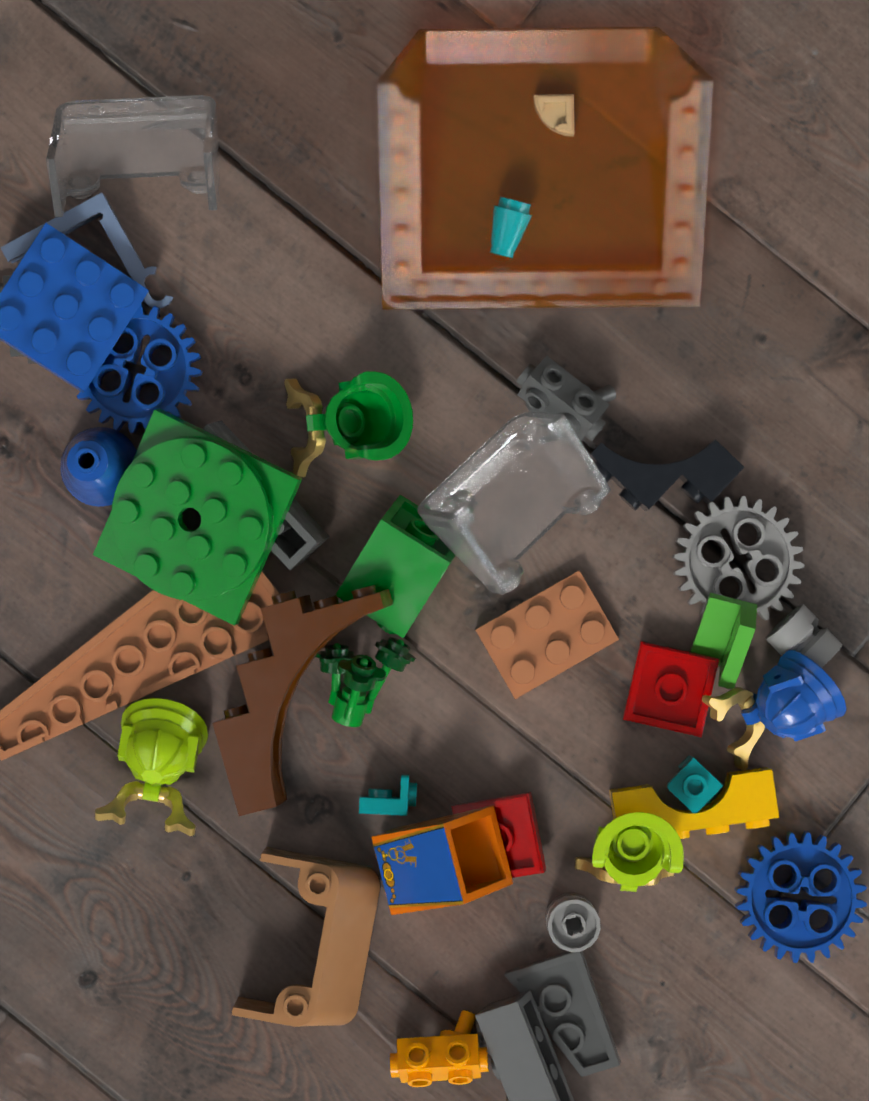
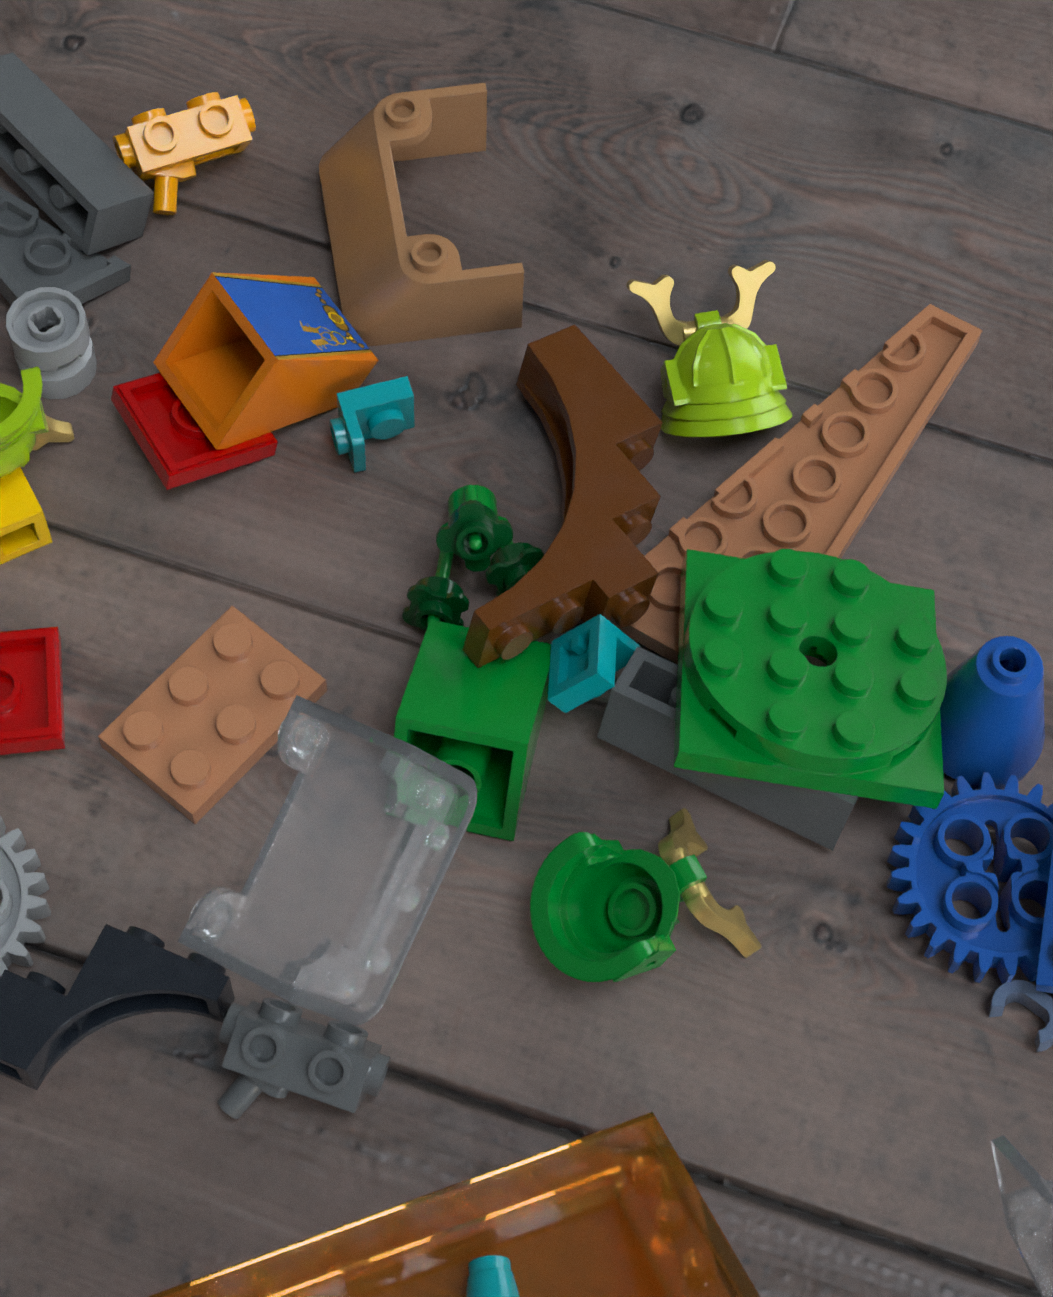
camera: 160 degrees right, 25 degrees down
none -> teal bracket [547,614,640,713]

